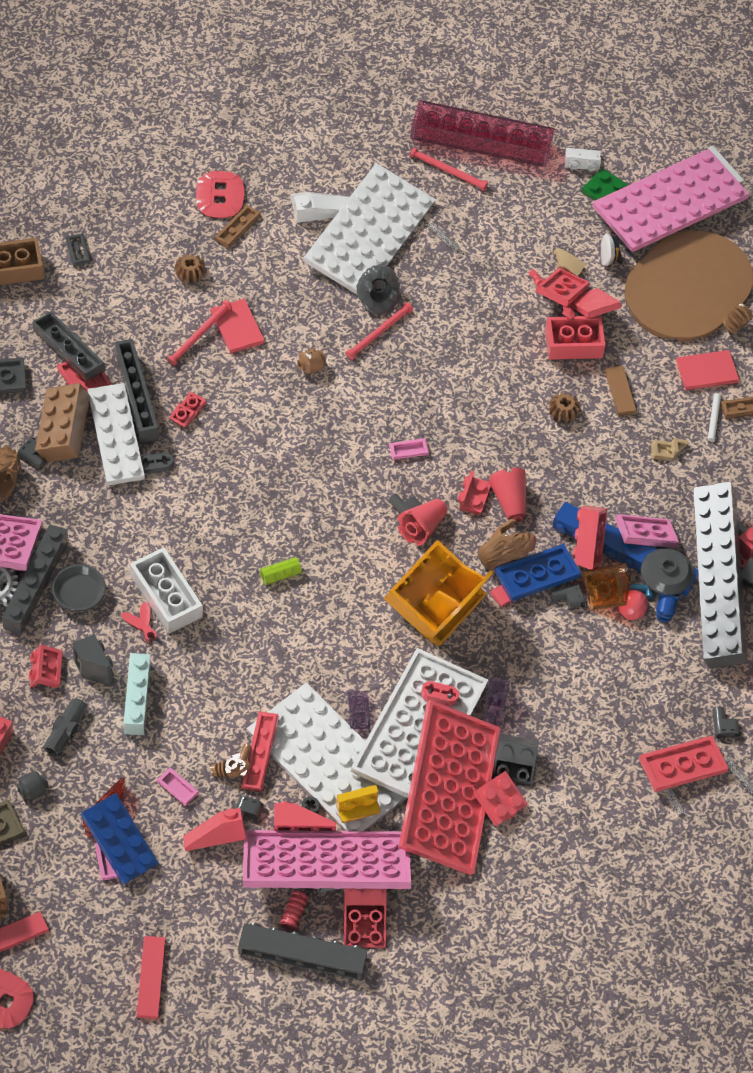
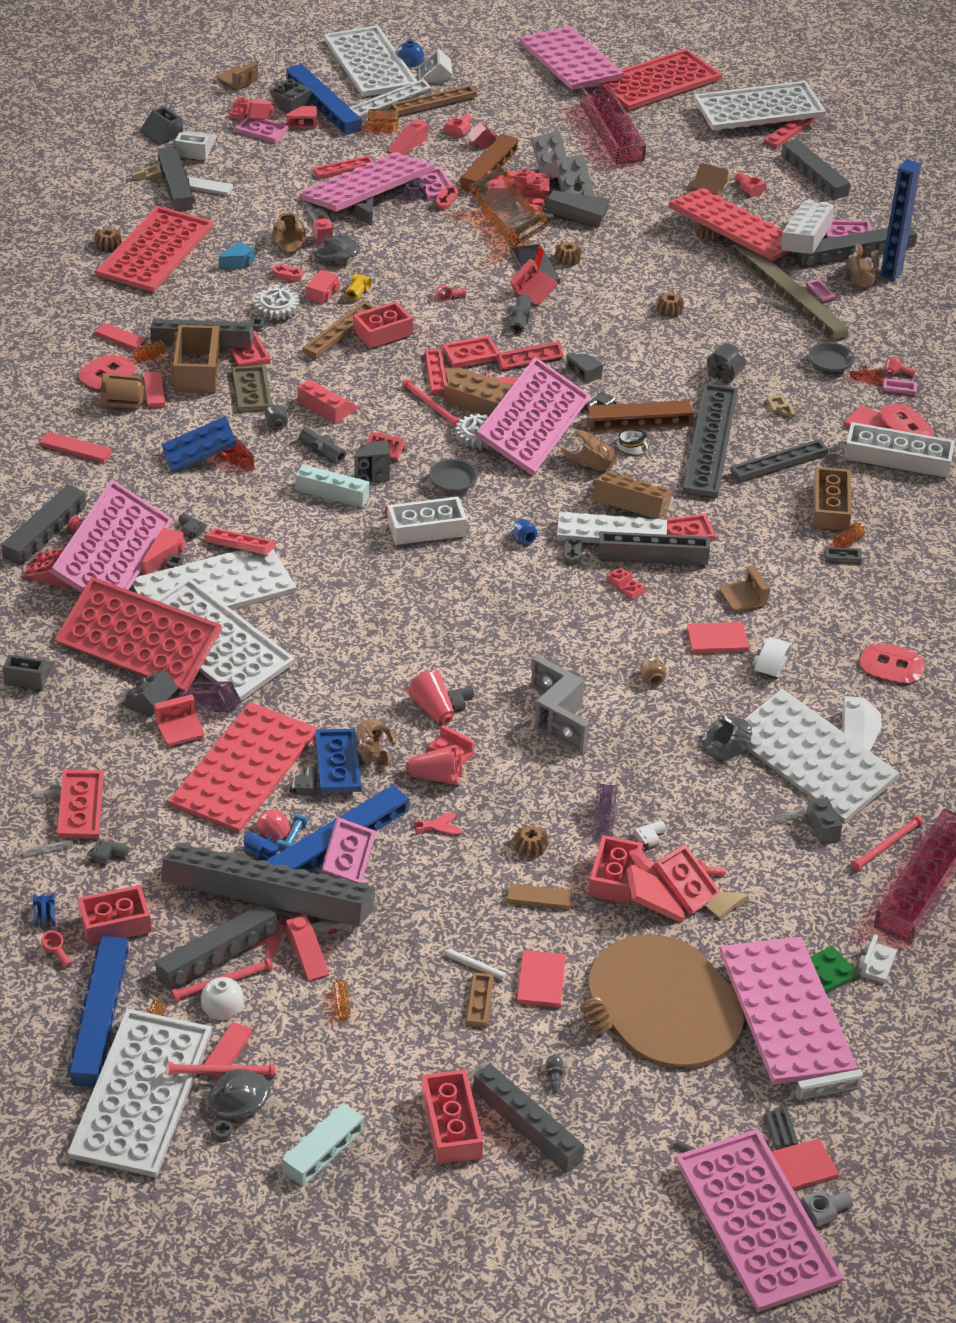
camera: 110 degrees right, 15 degrees down
dark grey brick [2,524,69,635] -> none
dark grey piece [32,311,105,381] -> none
bright pink tile [156,767,200,806] -> none
coral bar [167,300,233,366] -> none
medium nougat gear [175,253,205,284] -> none
coral slope [183,808,246,851] -> none
medium nougat piece [210,744,251,778] -> none
medium nougat tile [214,205,261,249] -> none
lime axle [260,557,302,585] -> none
yellow bracket [336,785,381,823] -> none
coral bar [345,302,413,360] -> none
clear purple slope [348,691,370,729] -> none
light orange plate [383,539,494,646] -> none
bright pink tile [389,438,429,460] -> none
coral beam [421,681,459,706] -> none
coral plate [473,771,528,827] -> none
coral slope [573,505,608,569] -> none
clear orange slope [583,563,631,610] -> none
white piece [601,234,623,267] -> none
dark grey piece [641,549,694,595] -> none
tan slope [651,438,689,460] -> none
none -> dark grey slope [3,655,53,690]
none -> medium nougat cylinder [100,373,144,410]
none -> coral bracket [154,694,204,746]
none -> coral plate [169,702,319,833]
none -> coral piece [414,812,462,835]
none -> blue head [511,519,538,545]
none -> light grey bracket [531,655,589,754]
none -> clear purple slope [591,784,617,844]
none -> white piece [633,820,666,850]
none -> medium nougat bracket [719,565,770,612]
none -> white brick [753,637,793,678]
none -> dark grey brick [806,797,843,845]
none -> clear orange piece [833,523,865,548]

